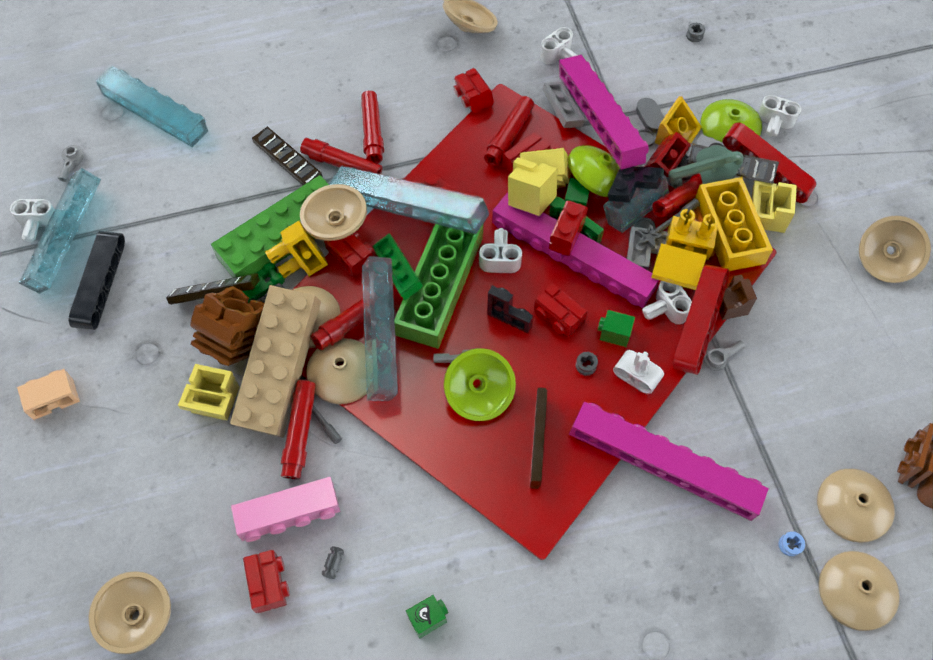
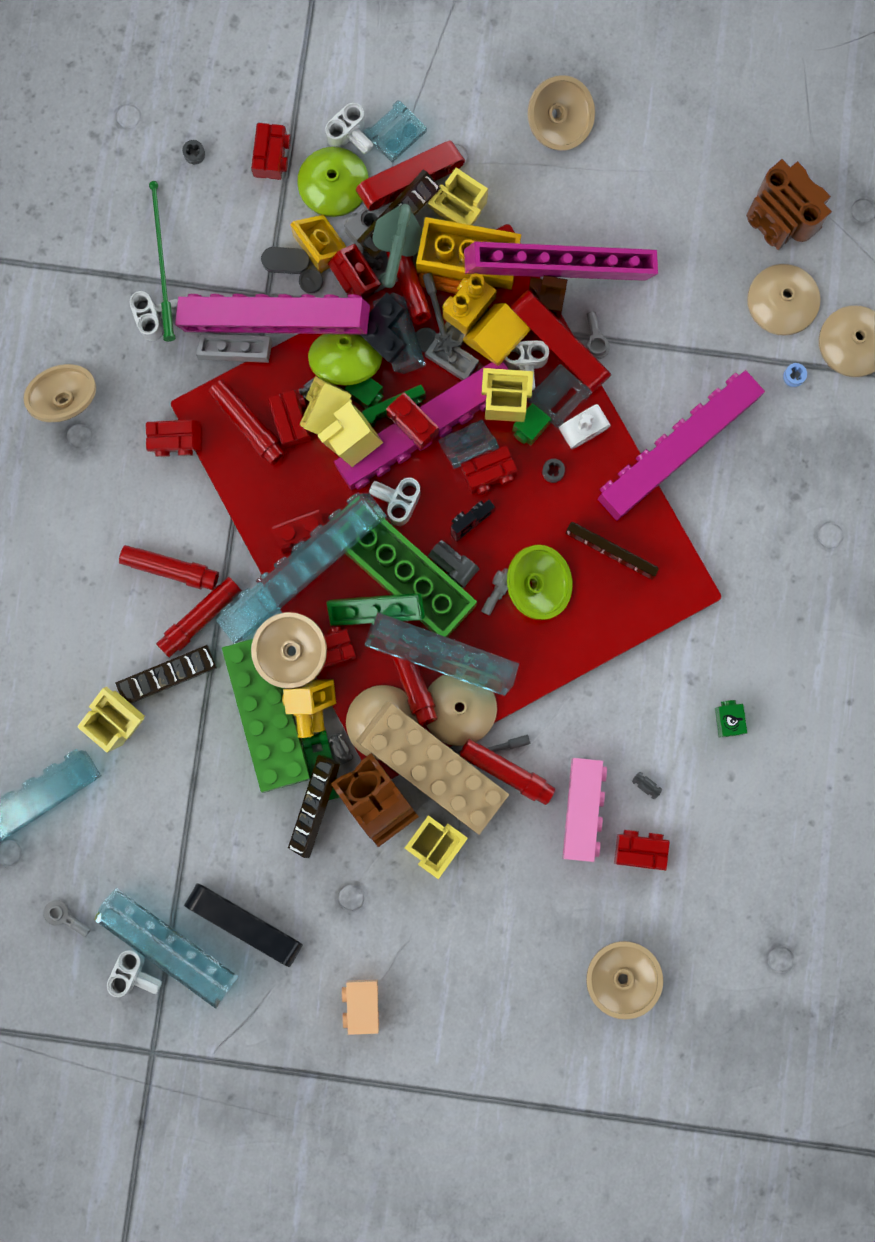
camera: 65 degrees left, 20 degrees up
none -> light yellow plate [77,687,145,753]
none -> green piece [149,181,176,342]
none -> red brick [251,123,291,180]
none -> clear light blue plate [363,100,427,163]
none -> dark grey piece [428,540,480,588]
none -> clear light blue plate [438,420,499,469]
none -> dark pink brick [464,242,658,281]
none -> light yellow plate [482,368,533,422]
none -> clear light blue plate [527,364,592,428]

